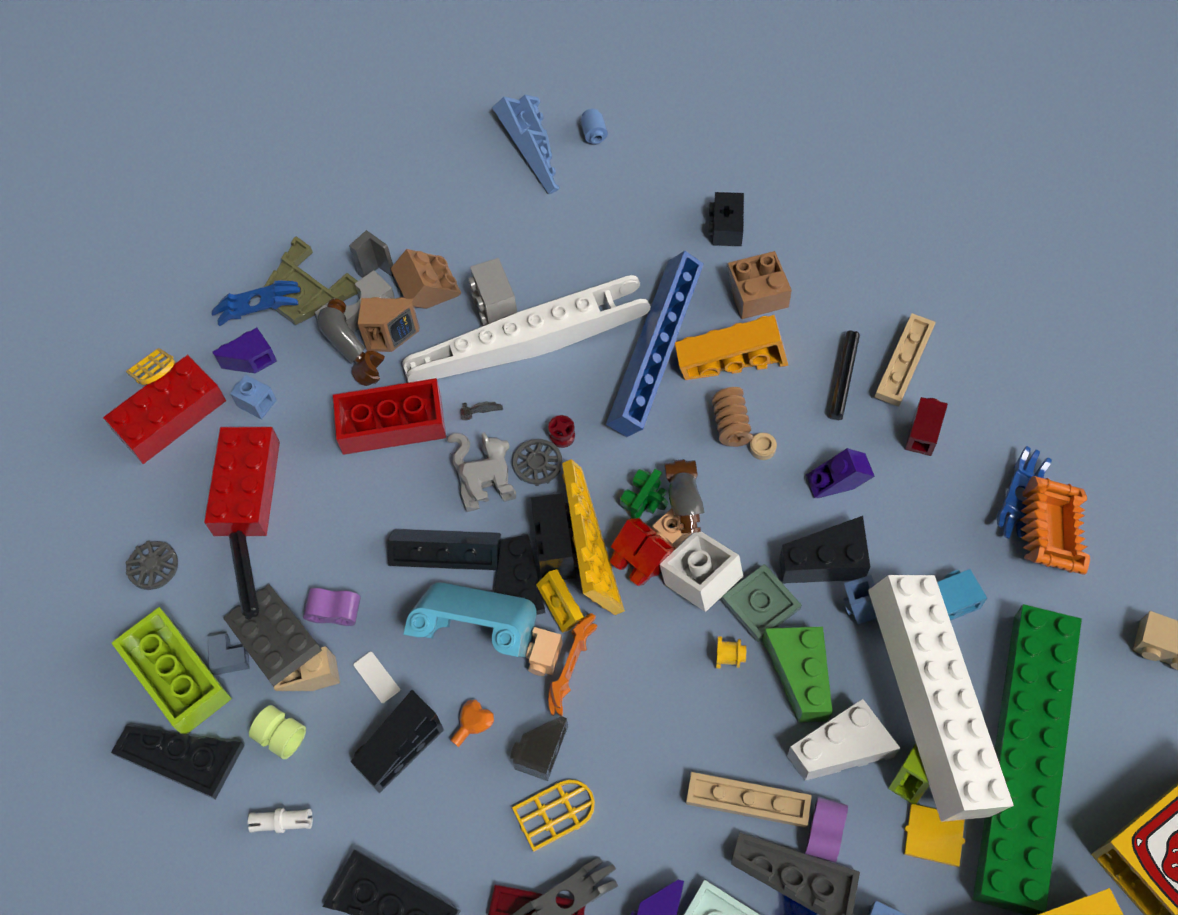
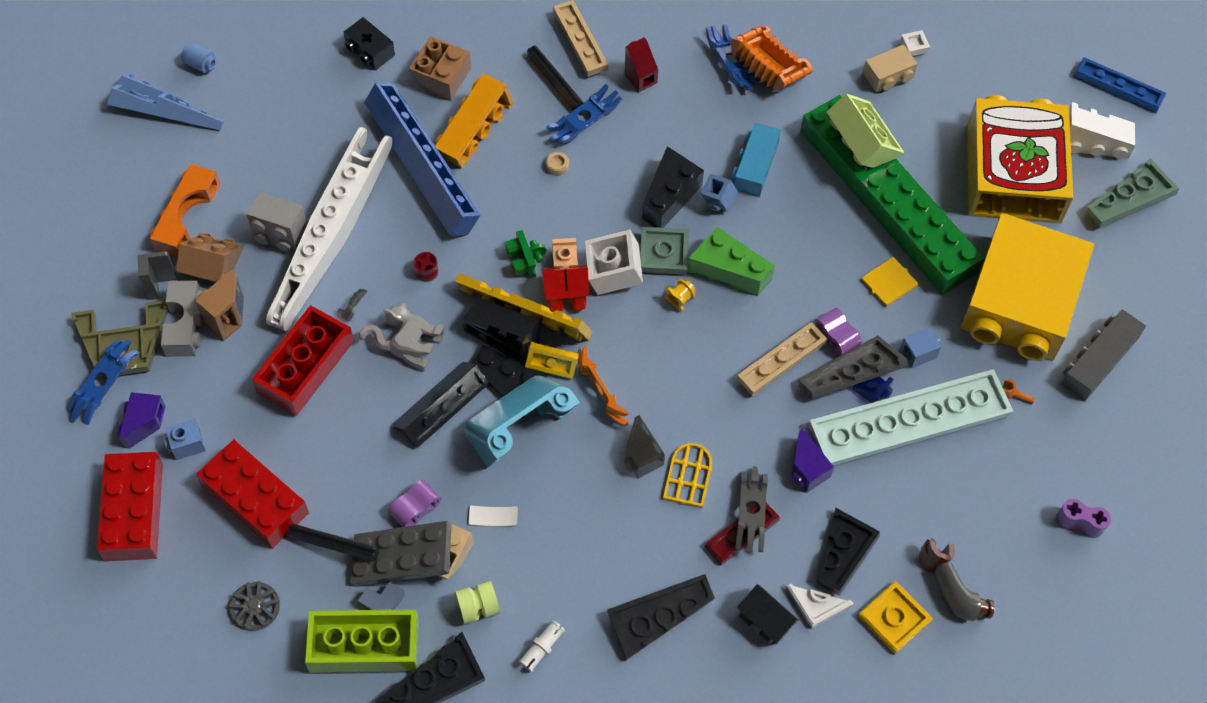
camera: 55 degrees left, 0 degrees up
yellow window [126,348,175,385] -> none
piece [317,299,385,386] -> none
black wedge [350,690,444,793] -> none
orange rock [450,699,494,747] -> none
dark grey wheel [513,439,562,486] -> none
light nougat brick [526,627,563,676] -> none
piece [664,459,705,533] -> none
medium nougat piece [712,387,753,447] -> none
white wedge [787,699,900,781] -> none
dark purple slope [806,448,875,498] -> none
white brick [868,575,1014,822] -> none
lime torso [888,743,929,804] -> none
none -> orange arch [150,164,220,258]
none -> blue piece [546,84,622,143]
none -> yellowish green slope [827,93,905,168]

